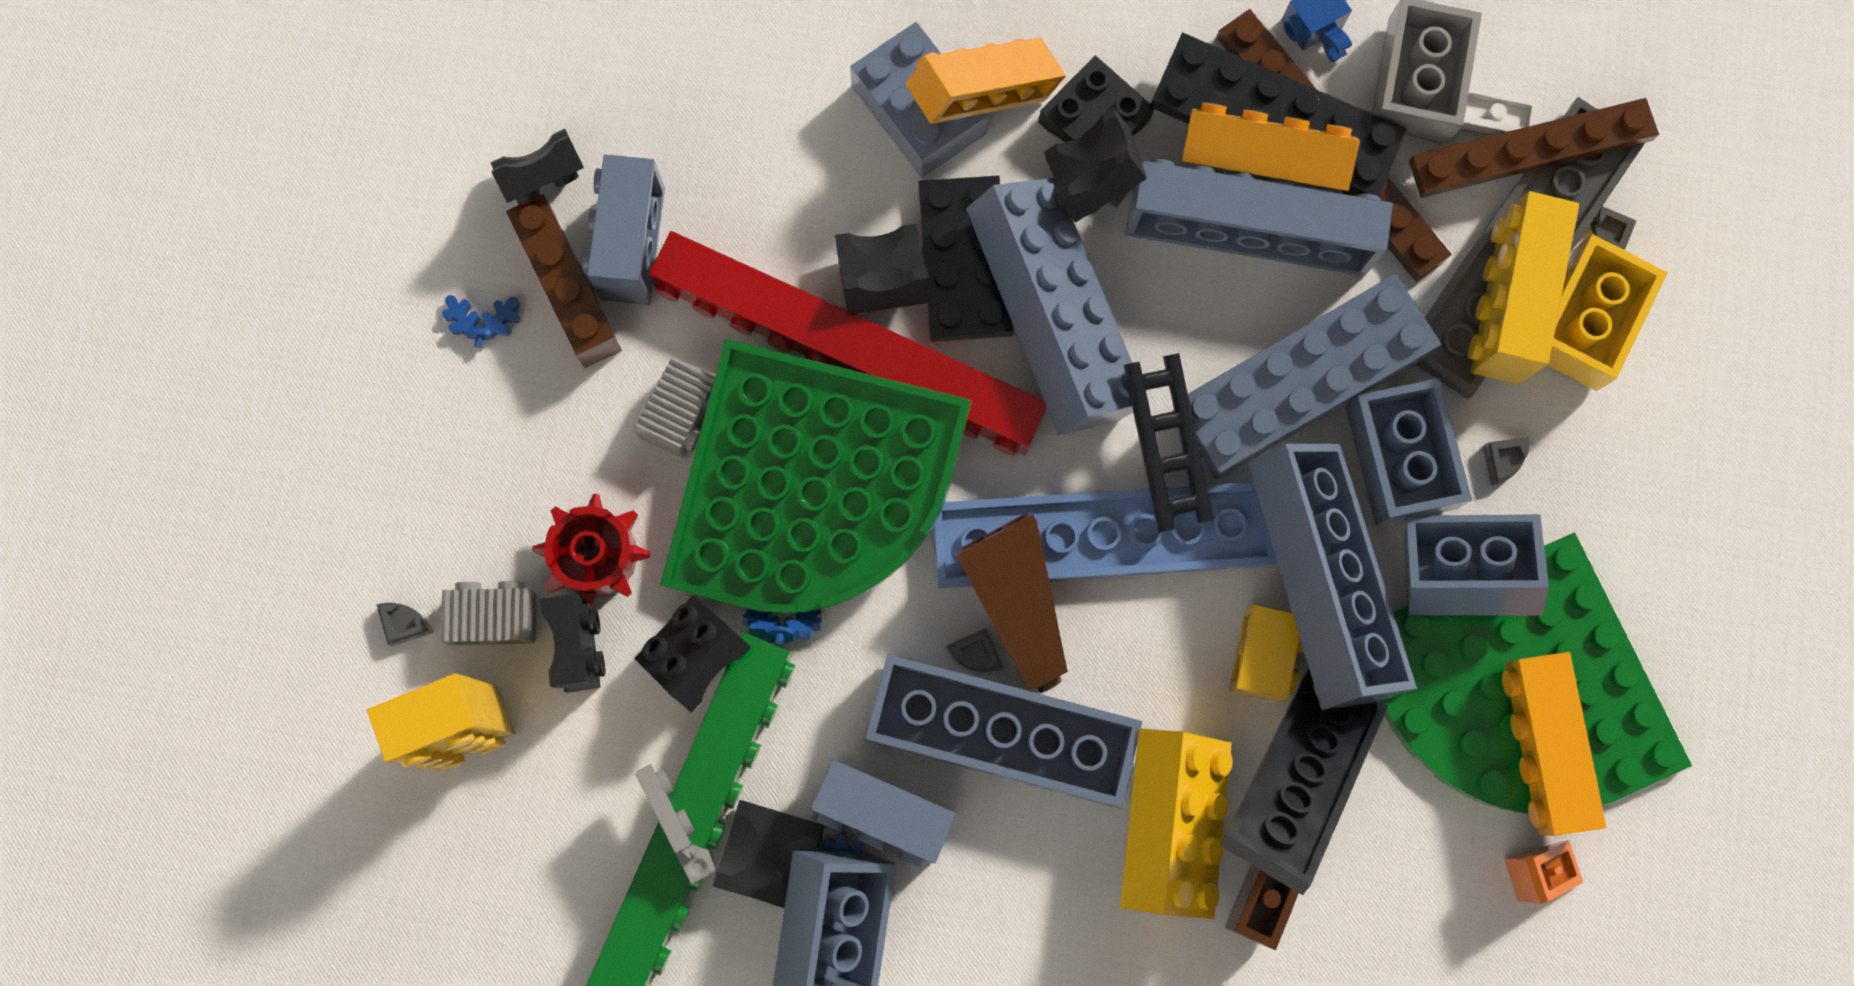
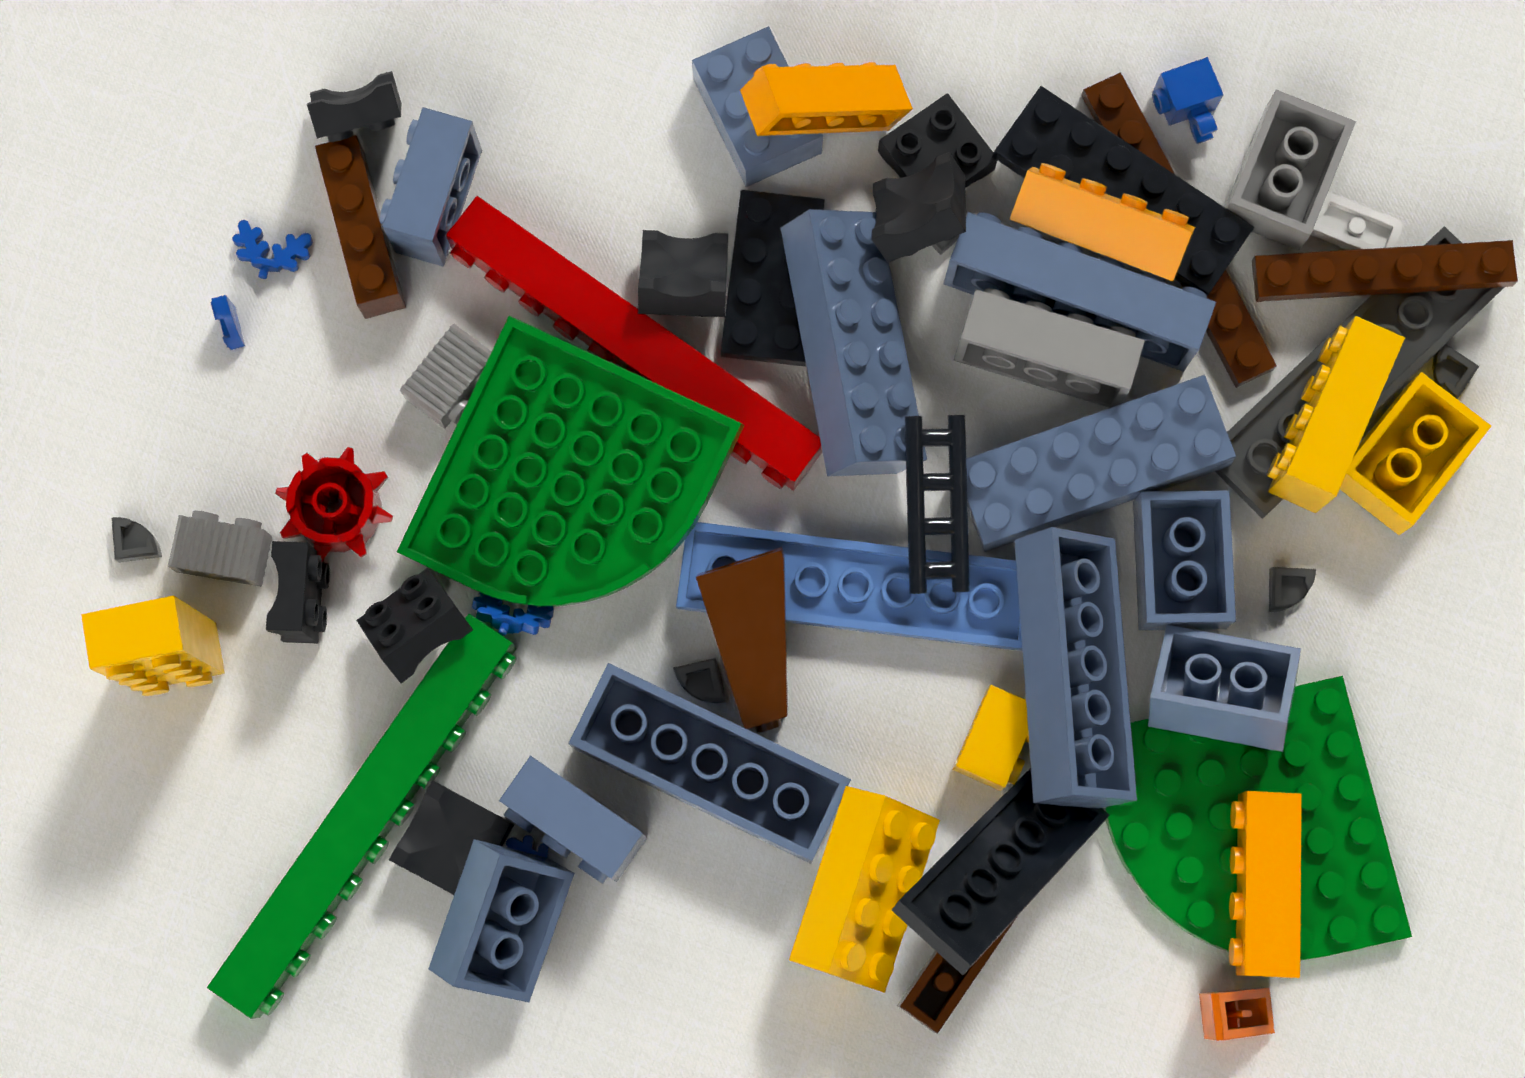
camera: 15 degrees right, 0 degrees up
light grey hinge [635,764,715,884] -> none
none -> blue tile [210,295,245,350]
none -> light grey brick [953,288,1145,408]

